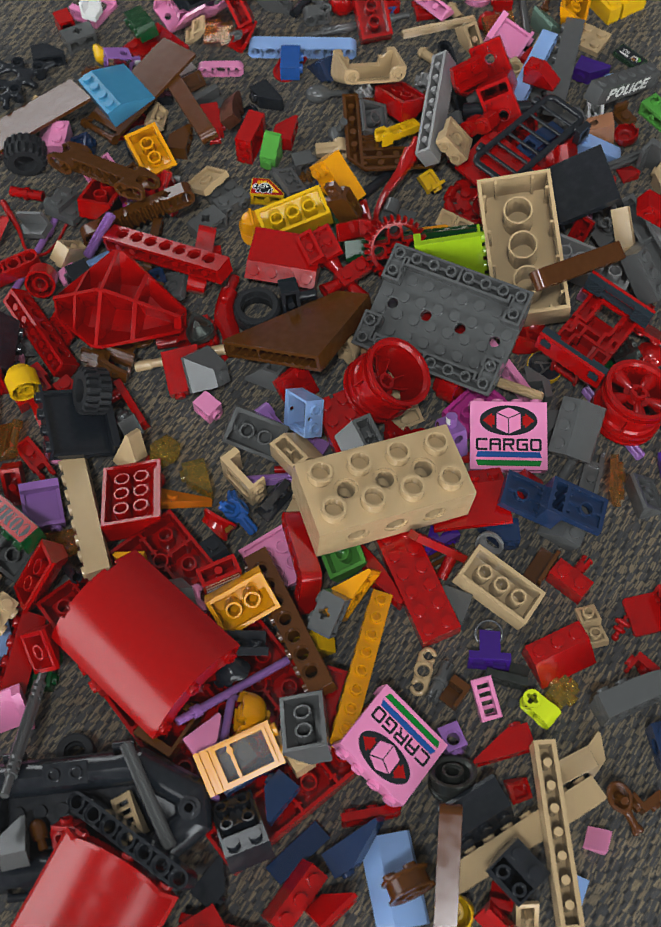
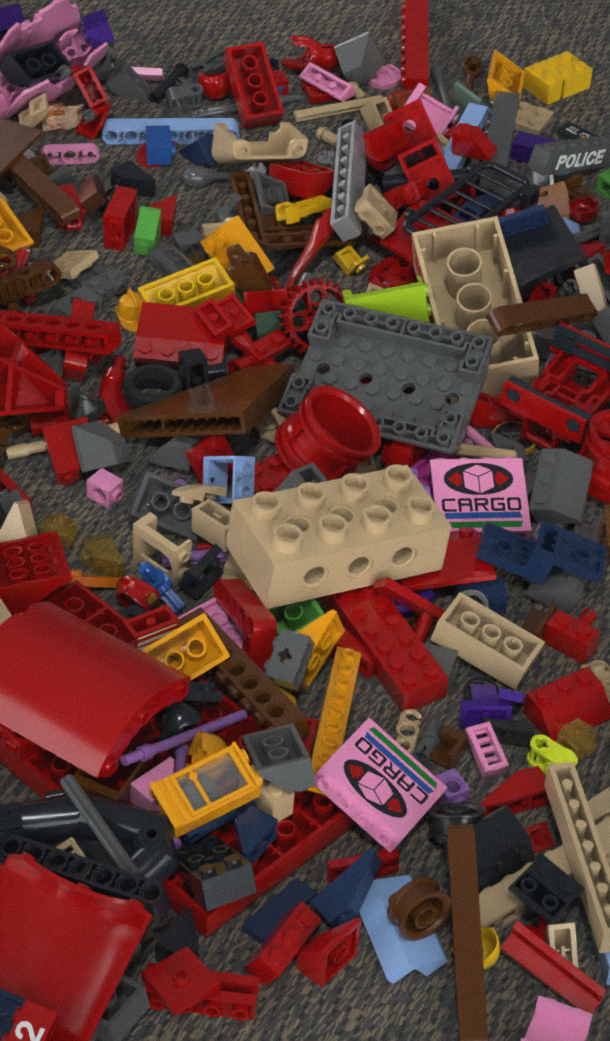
camera: 10 degrees left, 20 degrees down
slope [250,178,284,205] -> none
none -> tan slope [171,484,227,504]
none -> dark blue tile [498,204,550,238]
none -> dark purple tile [498,688,525,704]

